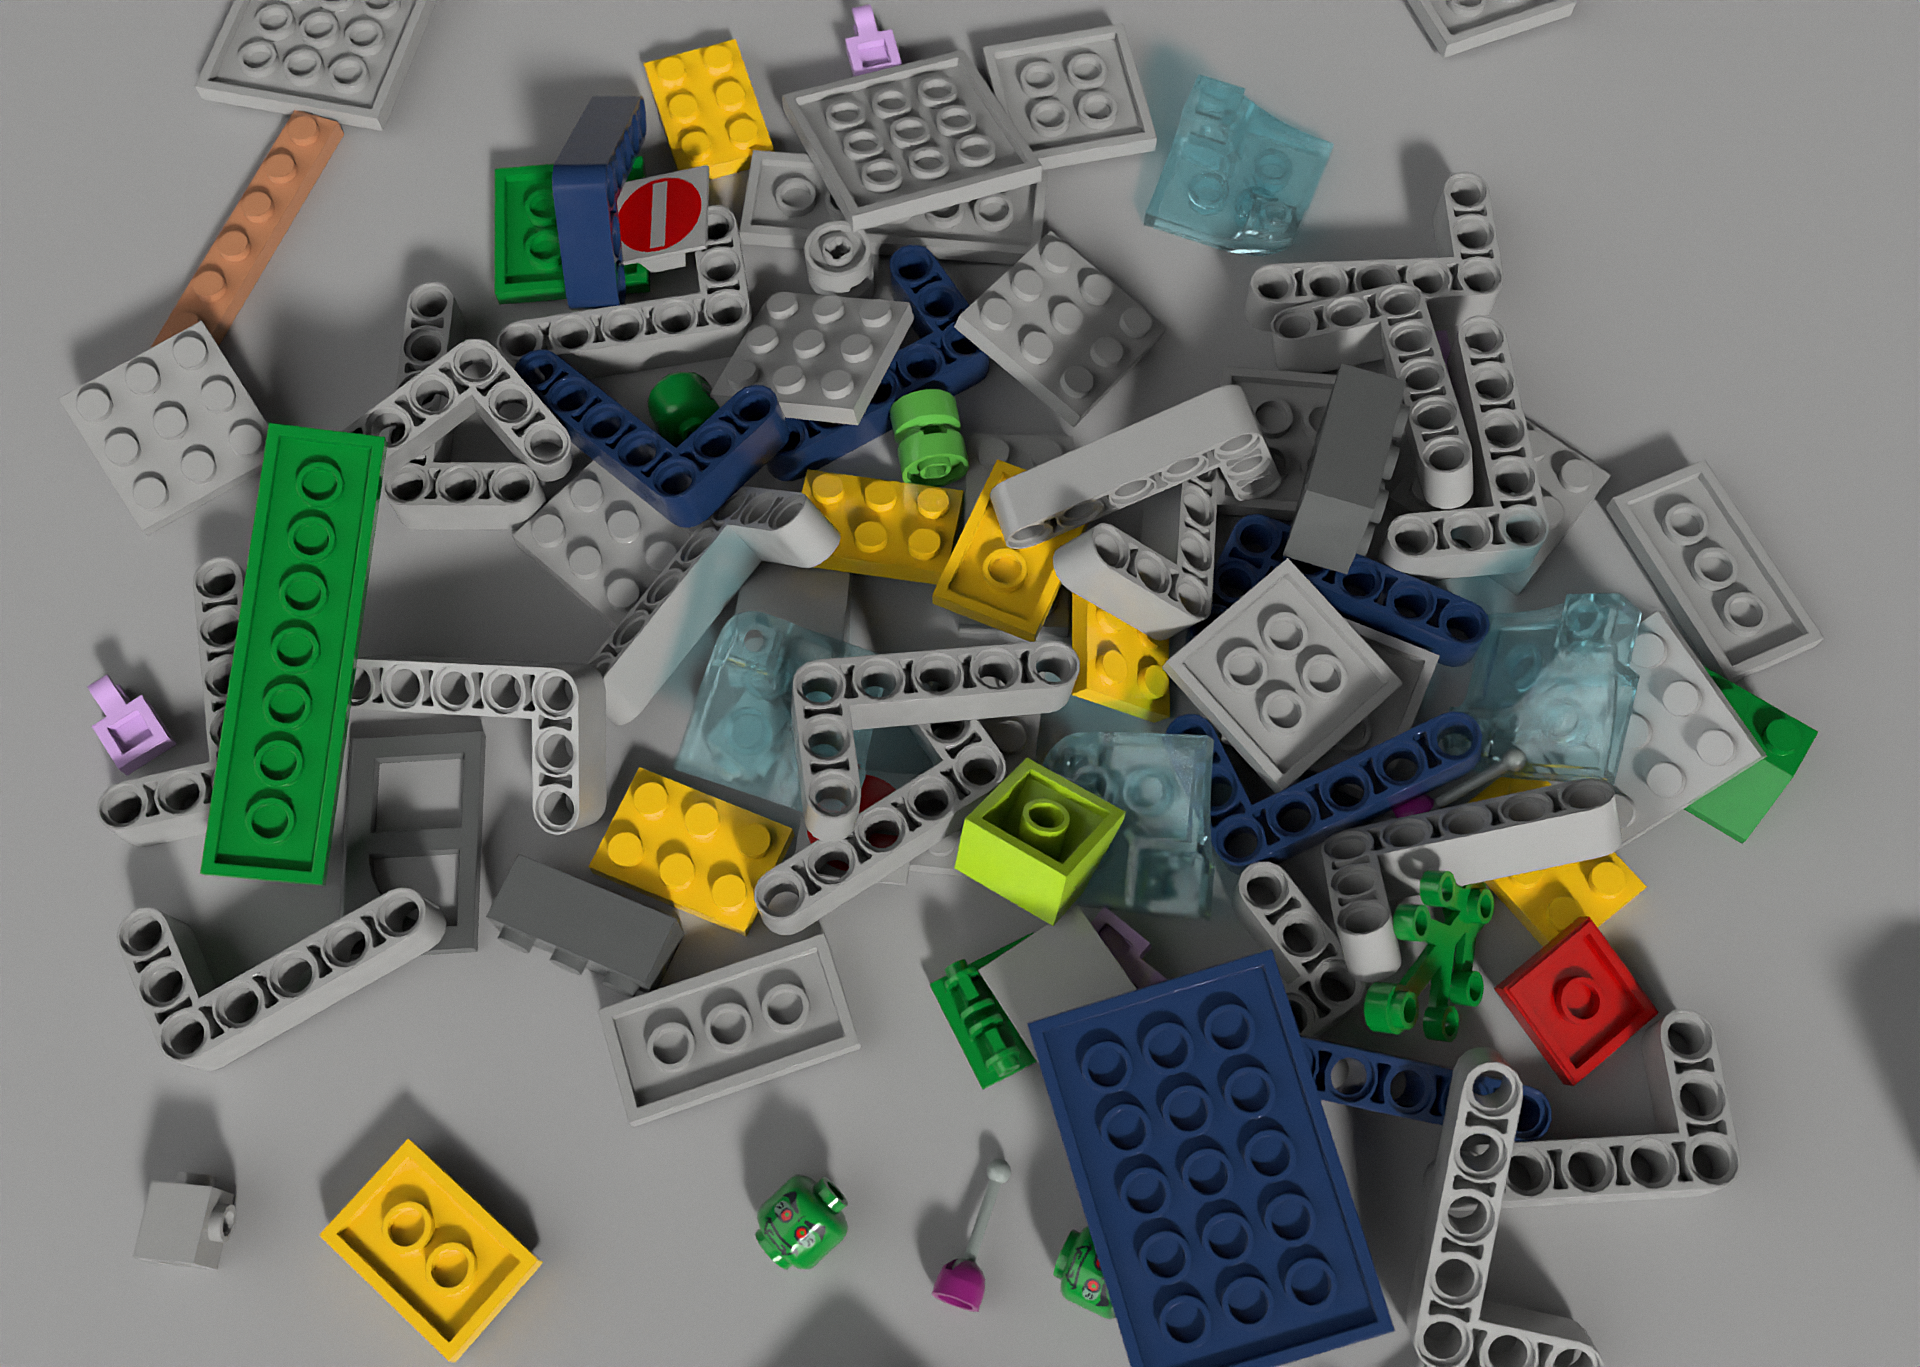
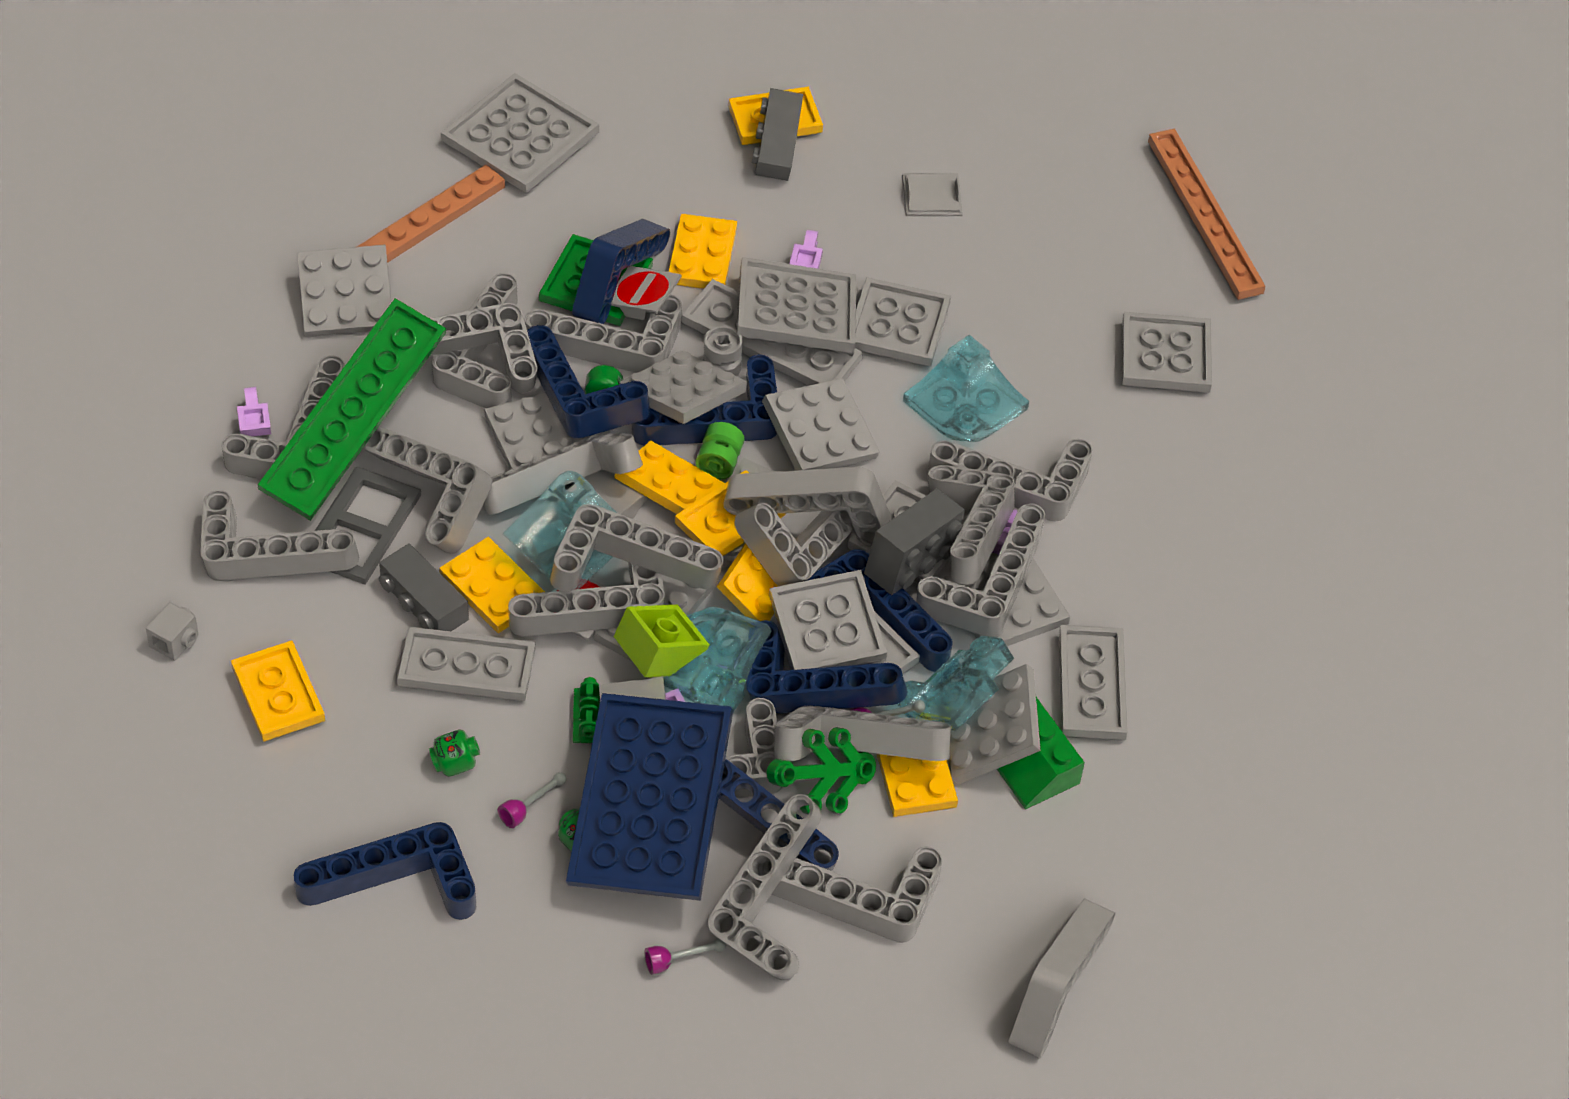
camera: 20 degrees right, 15 degrees down
red tile [1494,916,1659,1086] -> none

